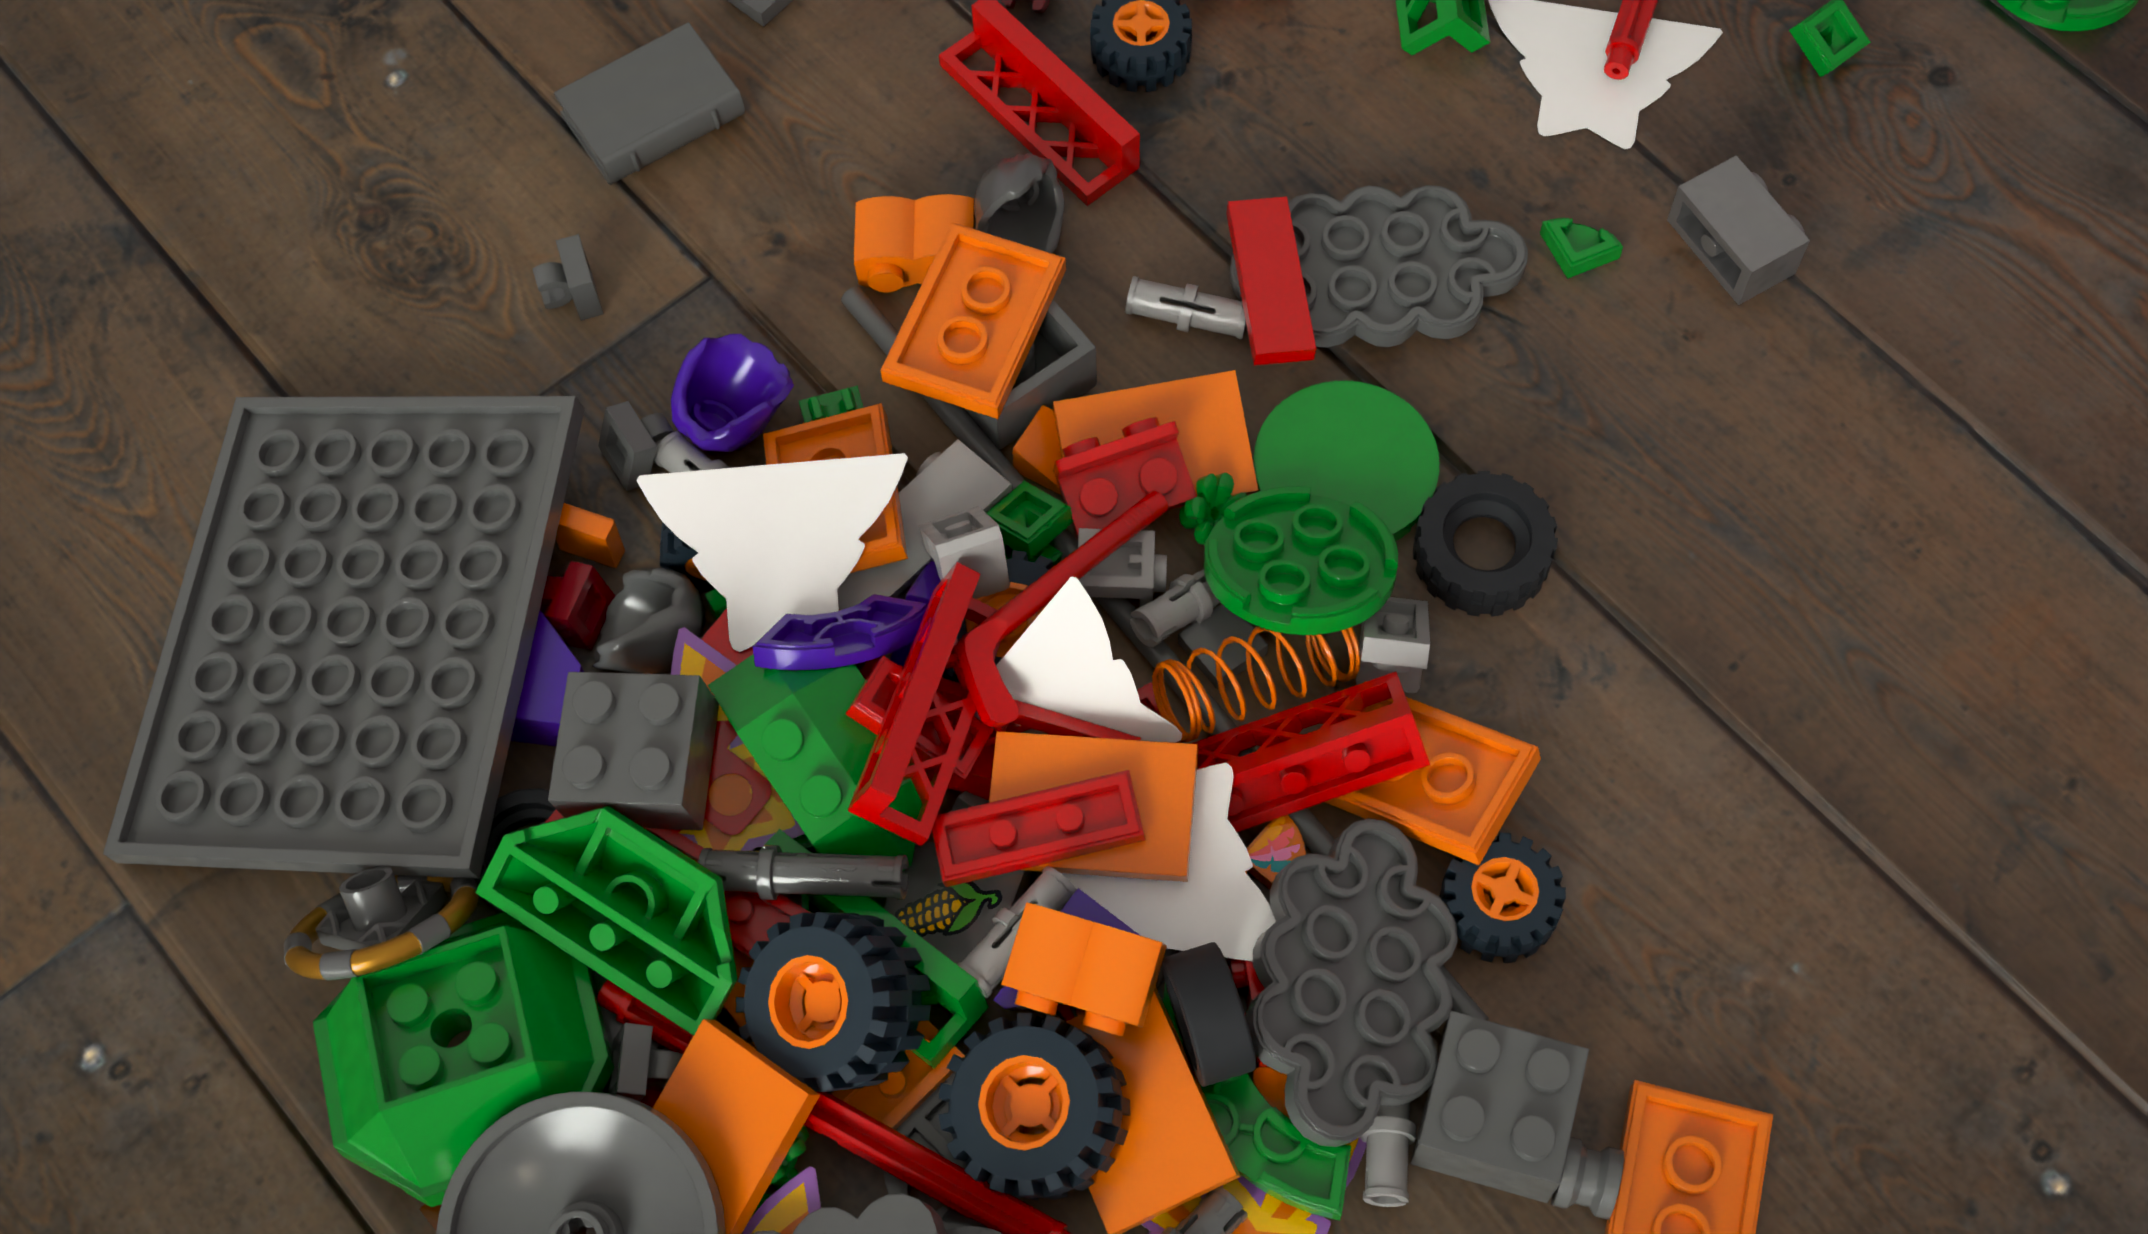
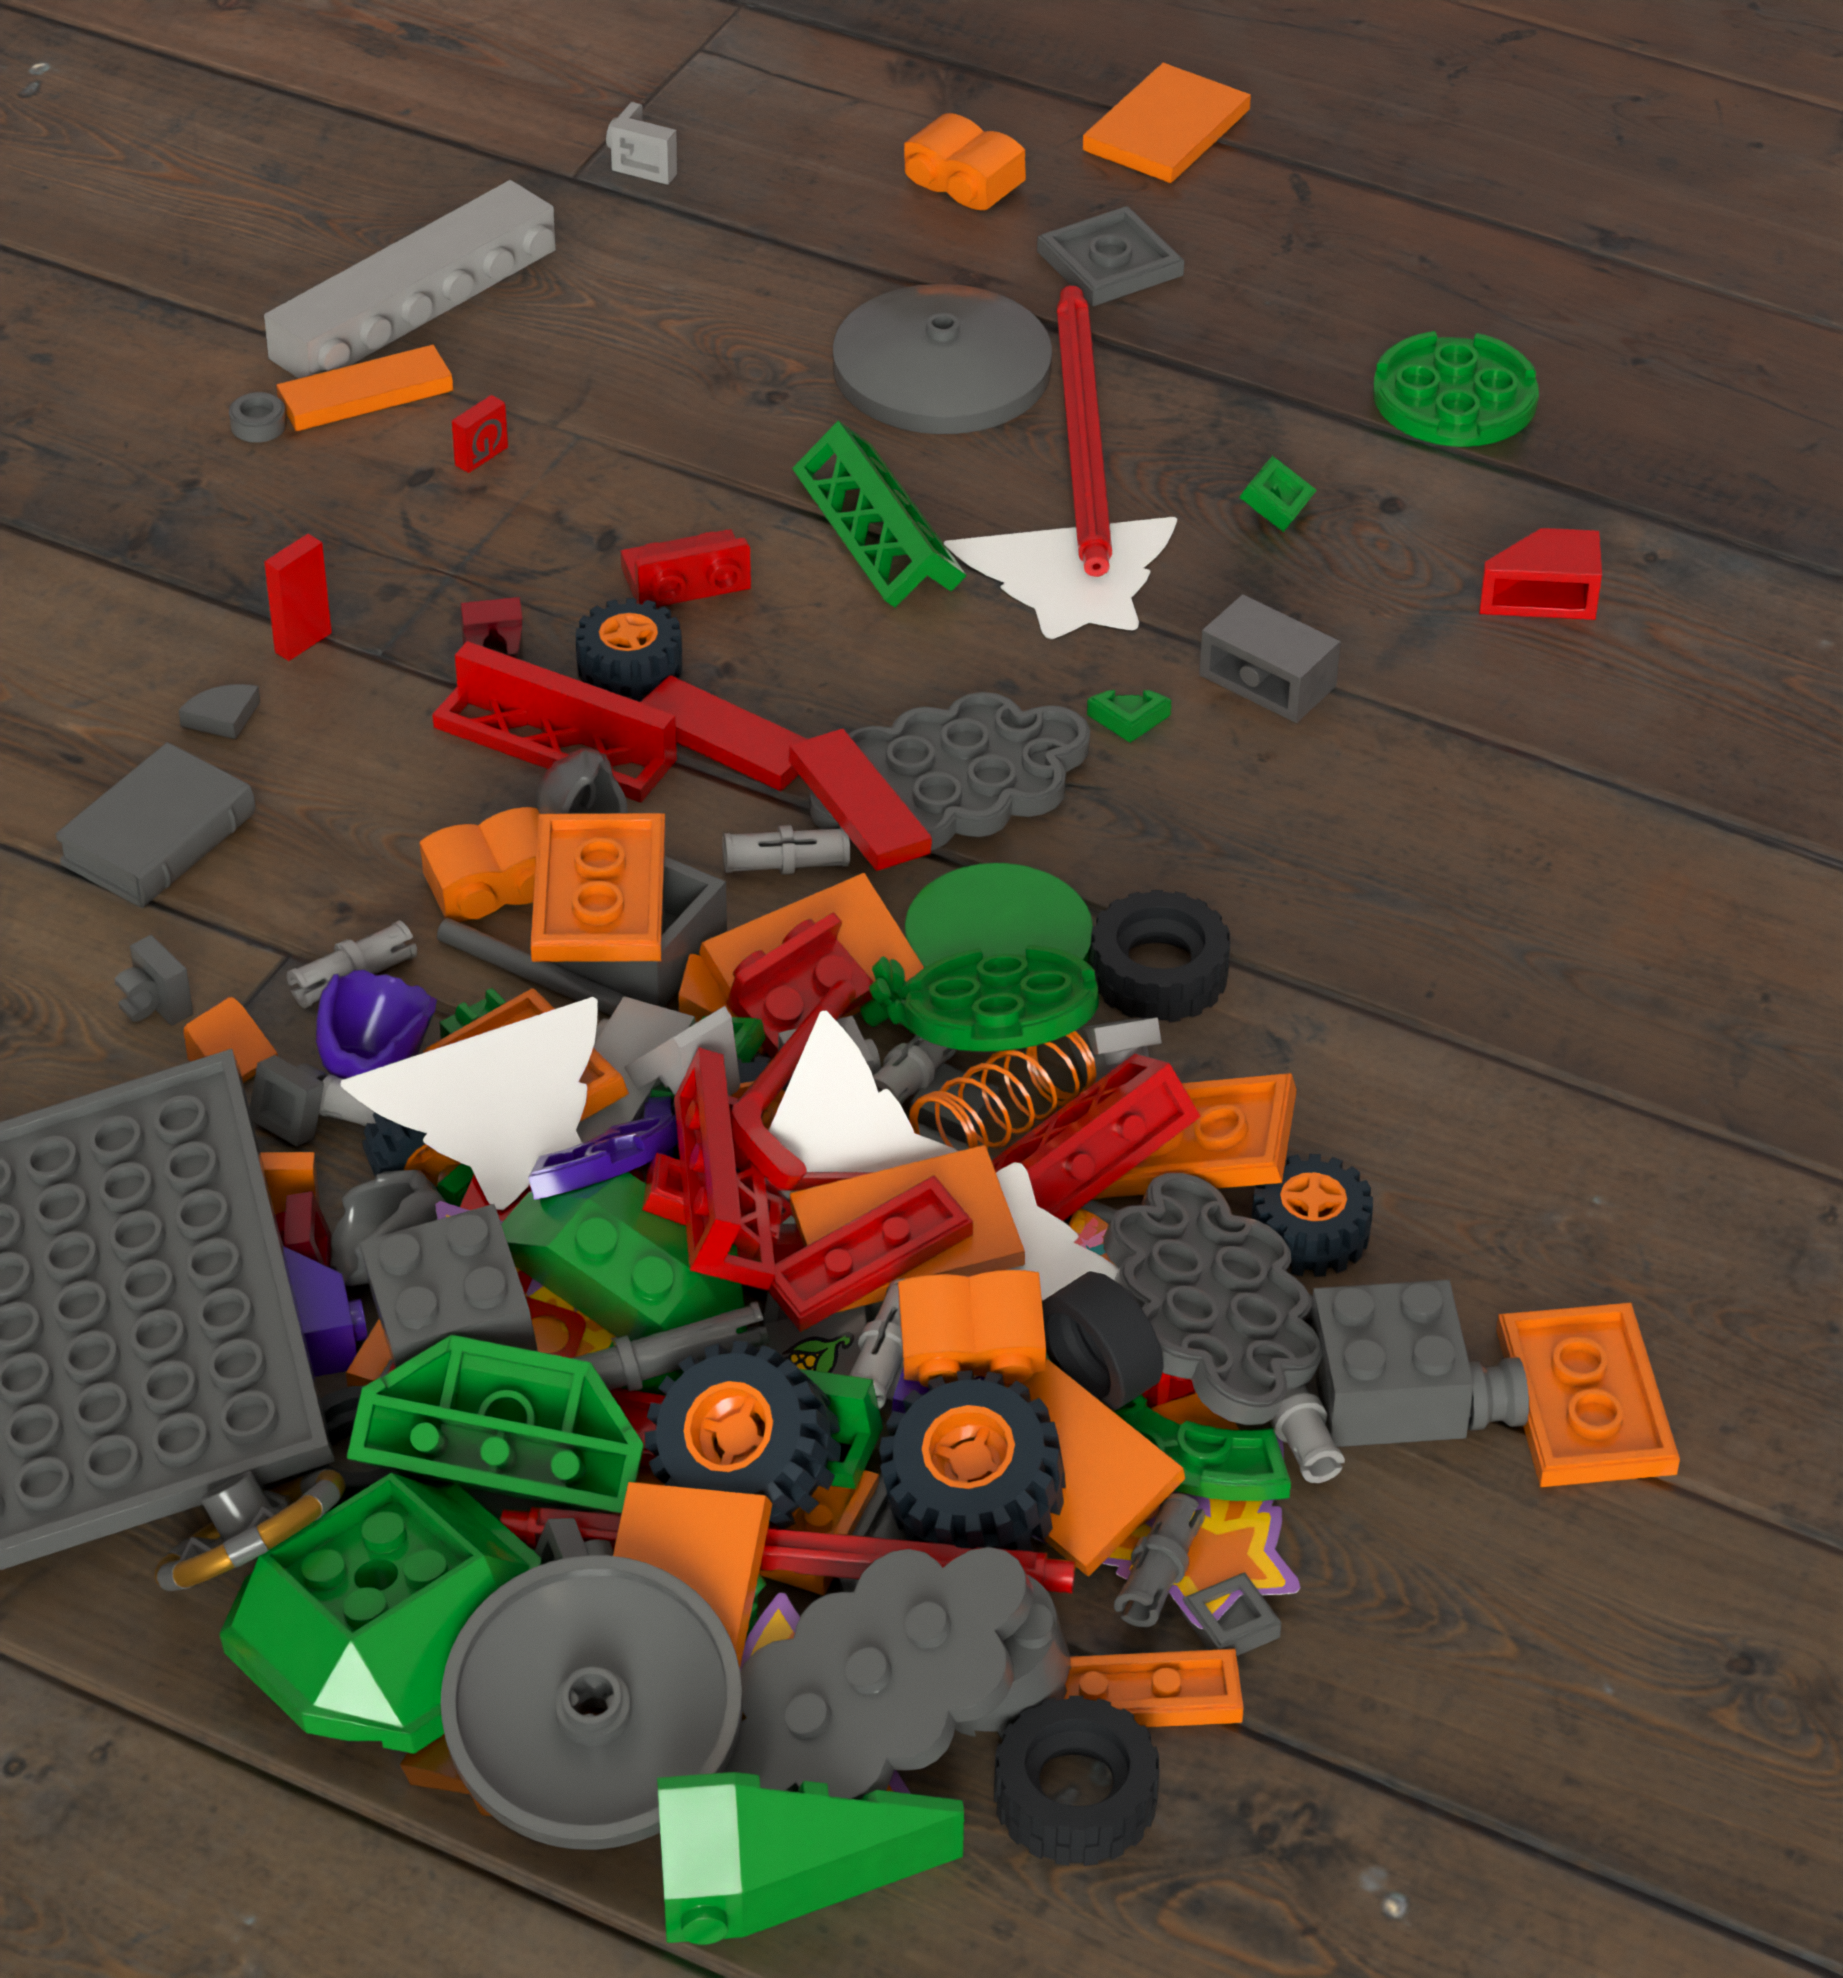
camera: 25 degrees left, 20 degrees down
none -> orange slope [184,997,278,1083]
none -> light grey pin [287,920,417,1008]
none -> red tile [641,675,807,792]
none -> red slope [1479,528,1602,620]

